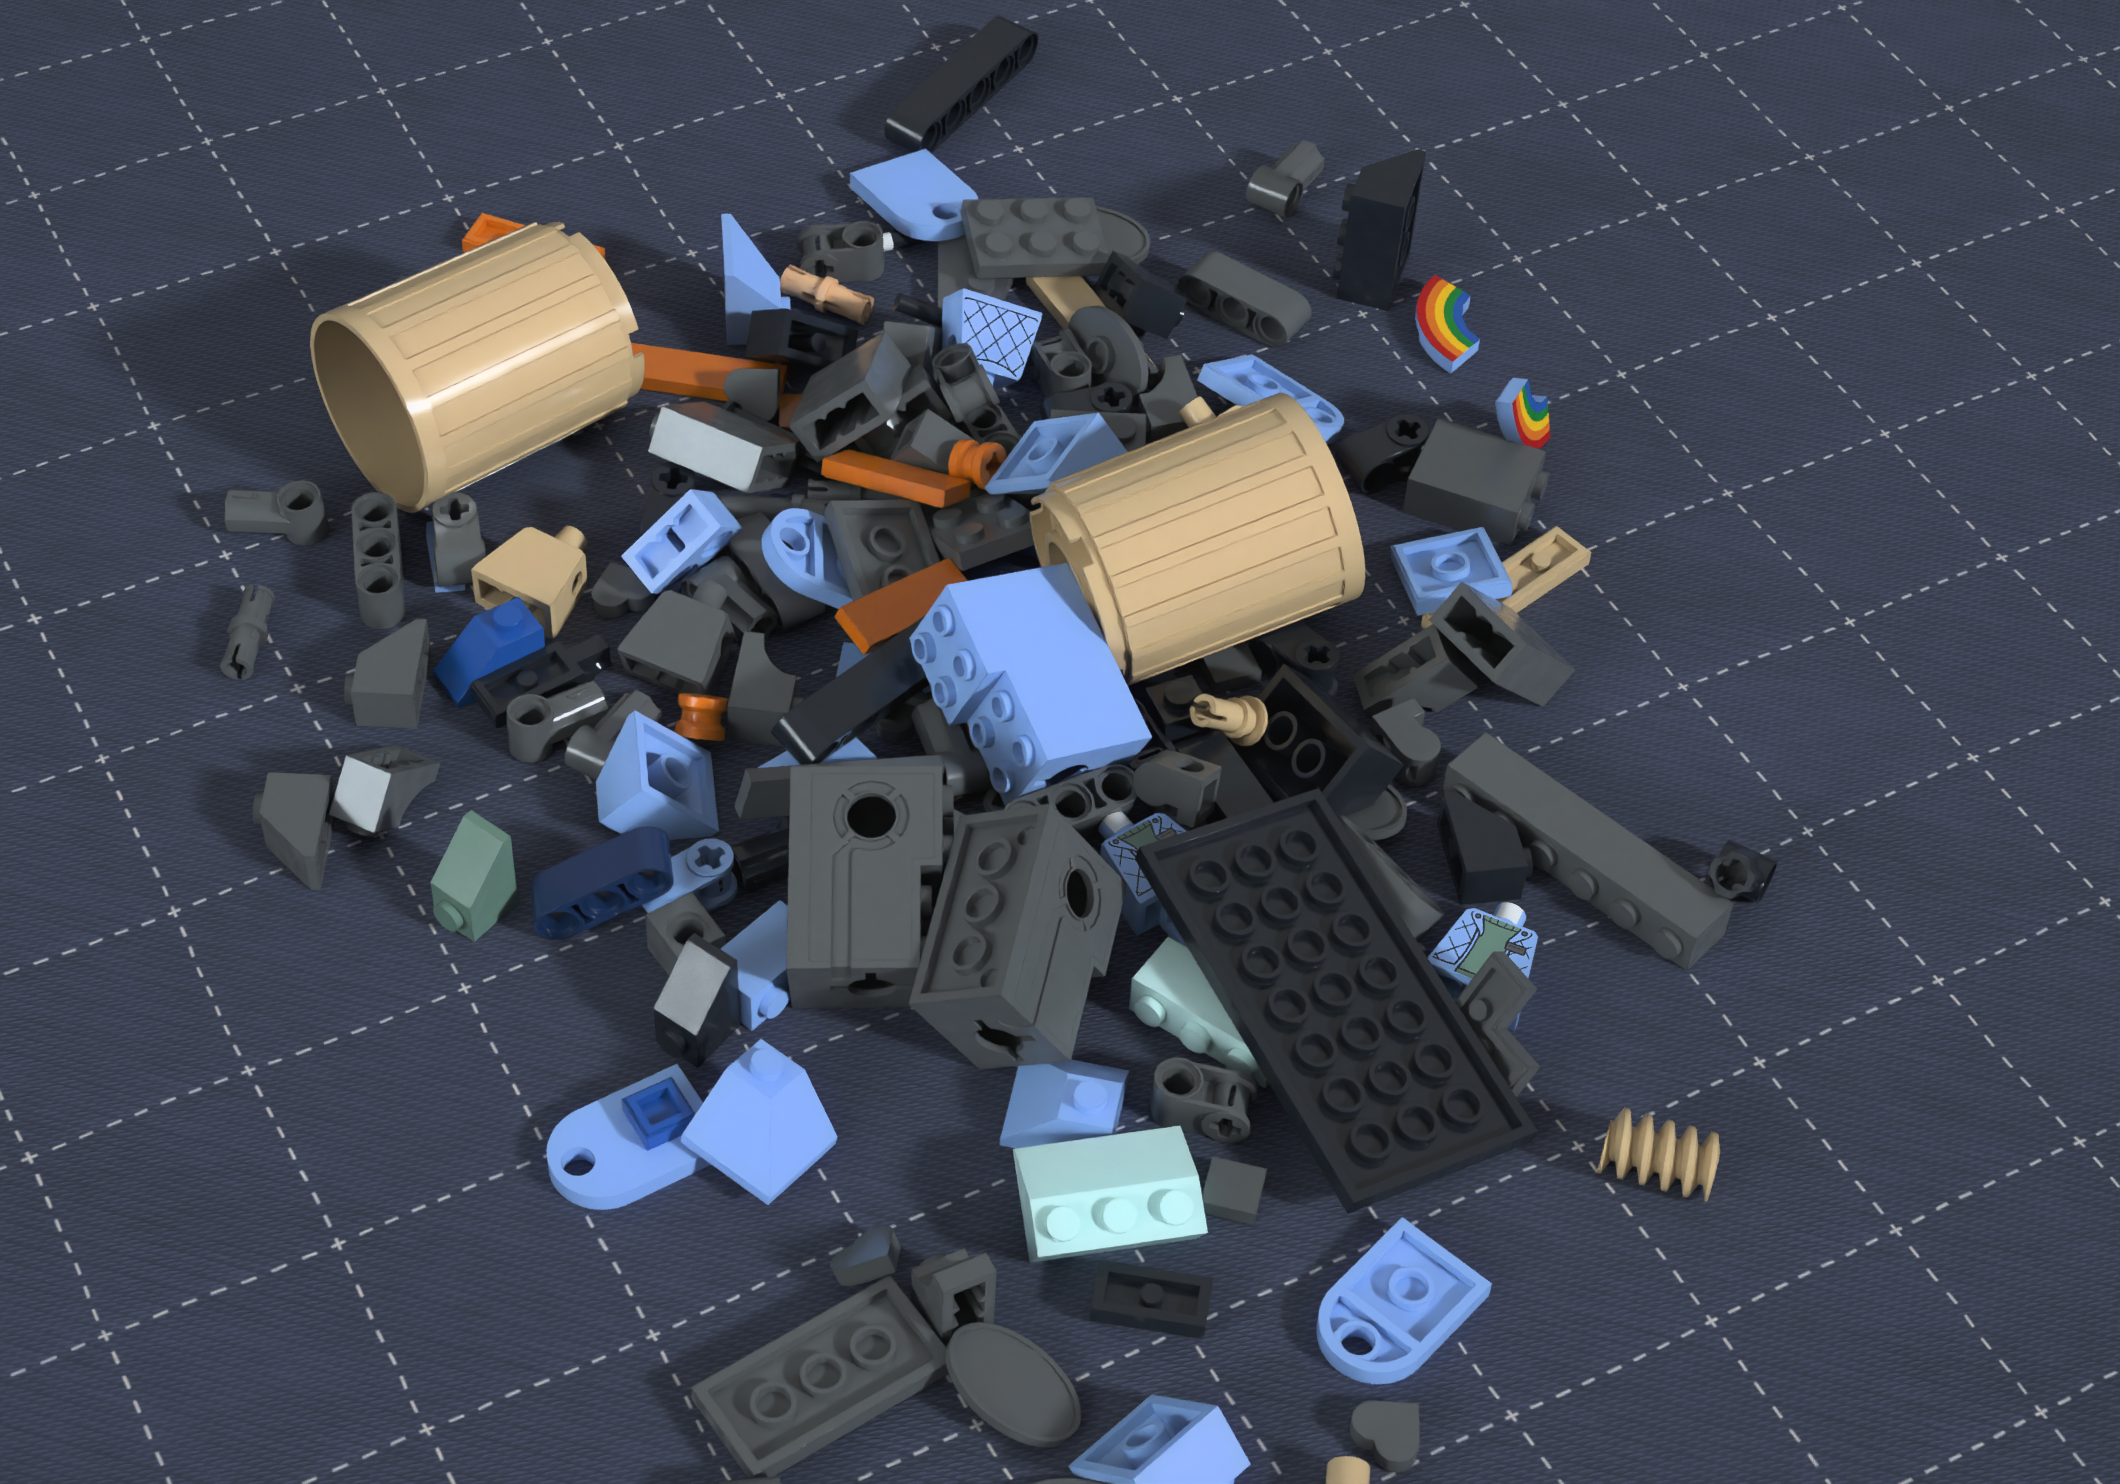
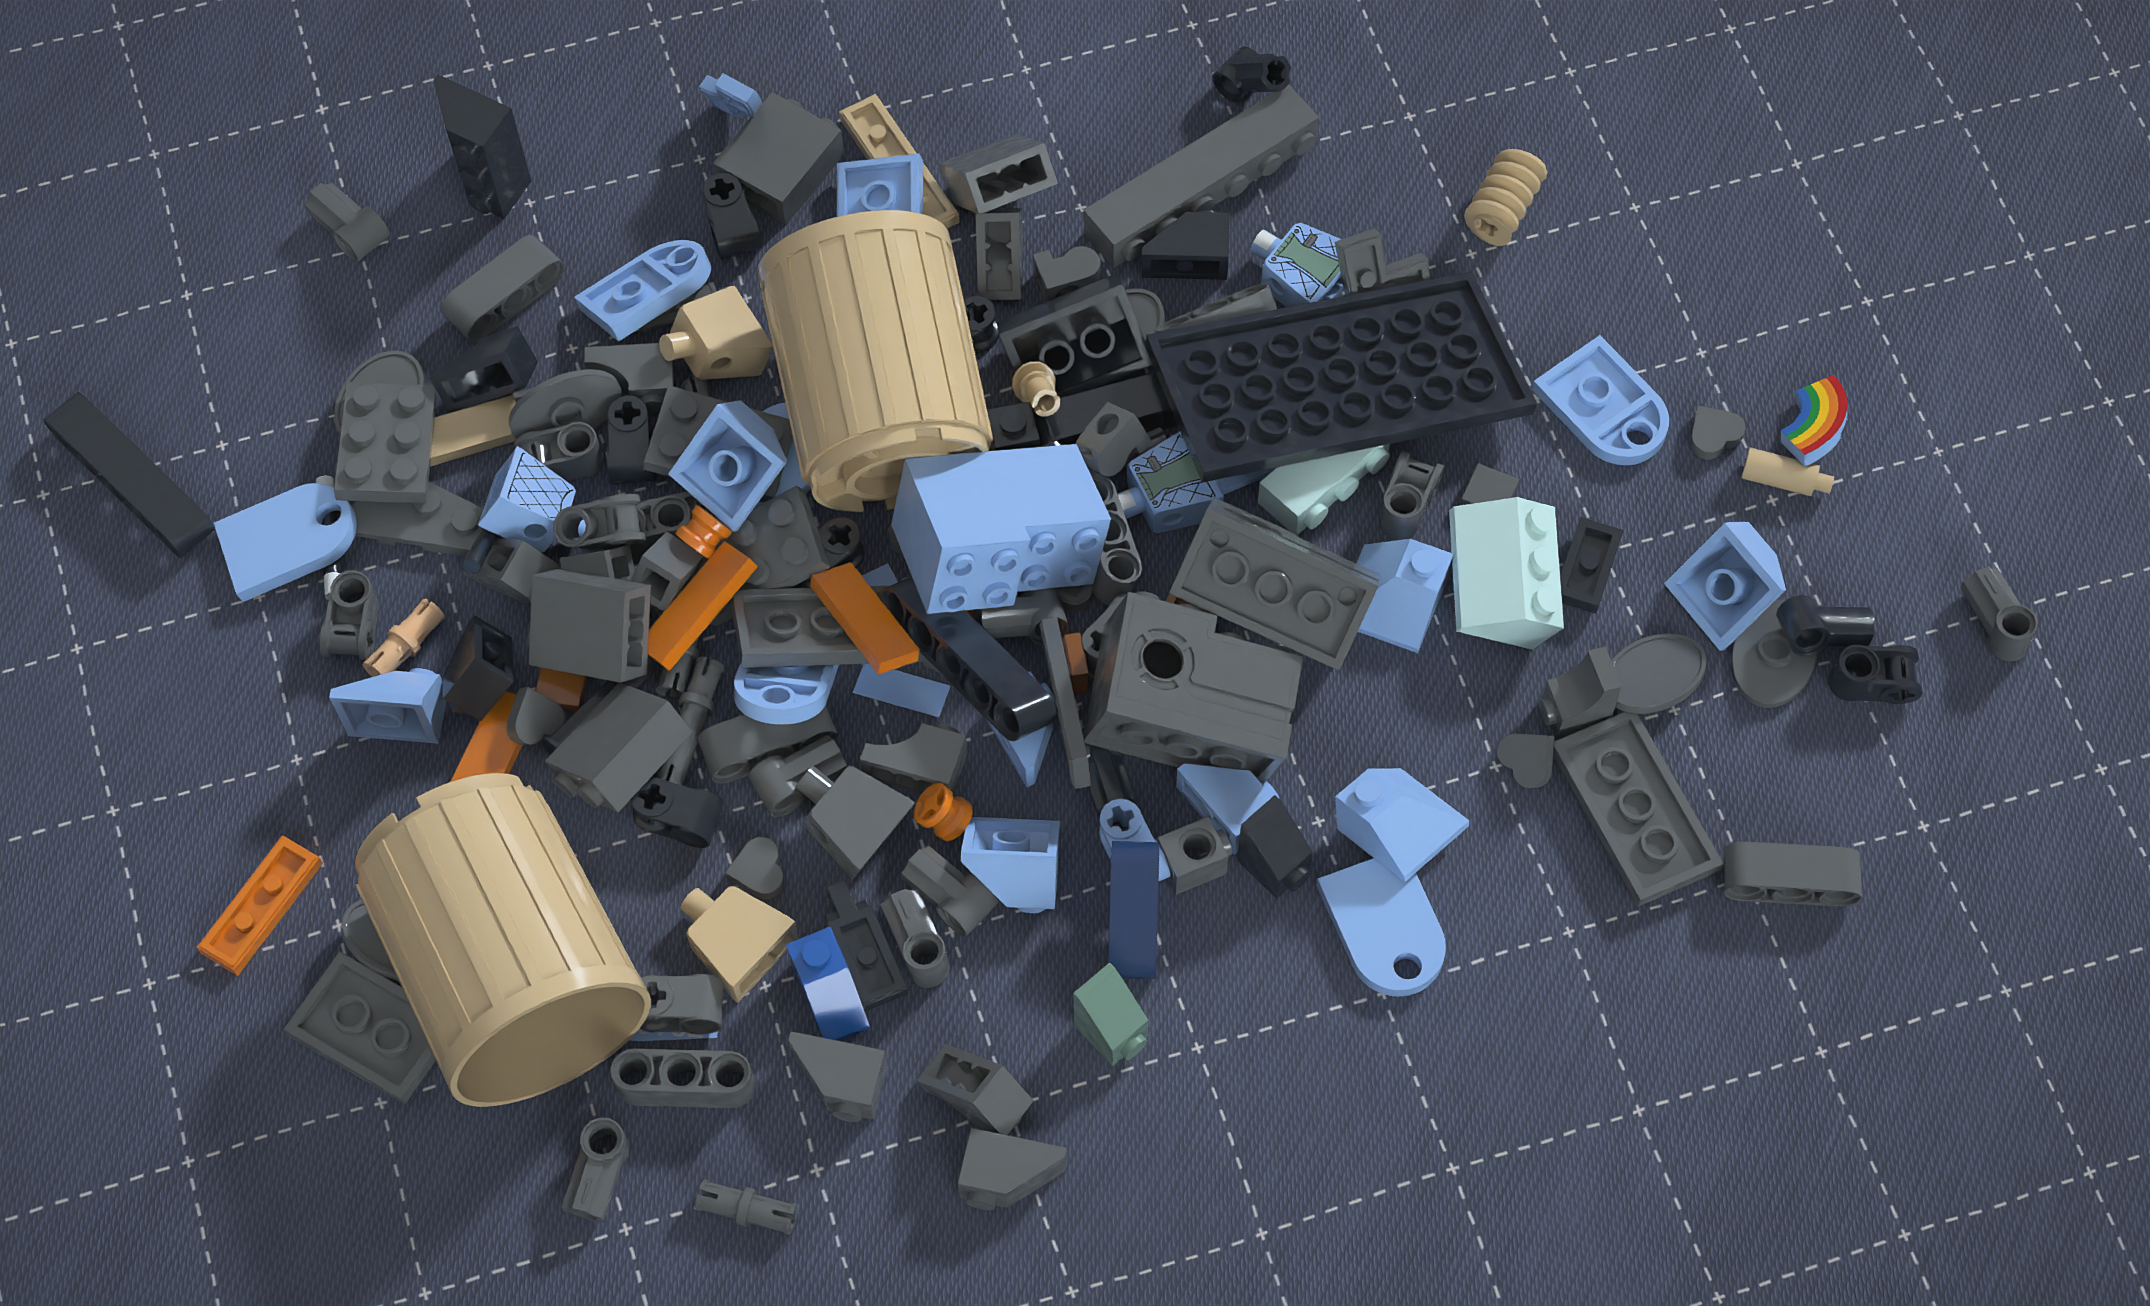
camera: 75 degrees left, 15 degrees up
light blue brick [621,489,743,594] -> none
blue tile [622,1077,695,1151] -> none
tile [1415,275,1480,374] -> none

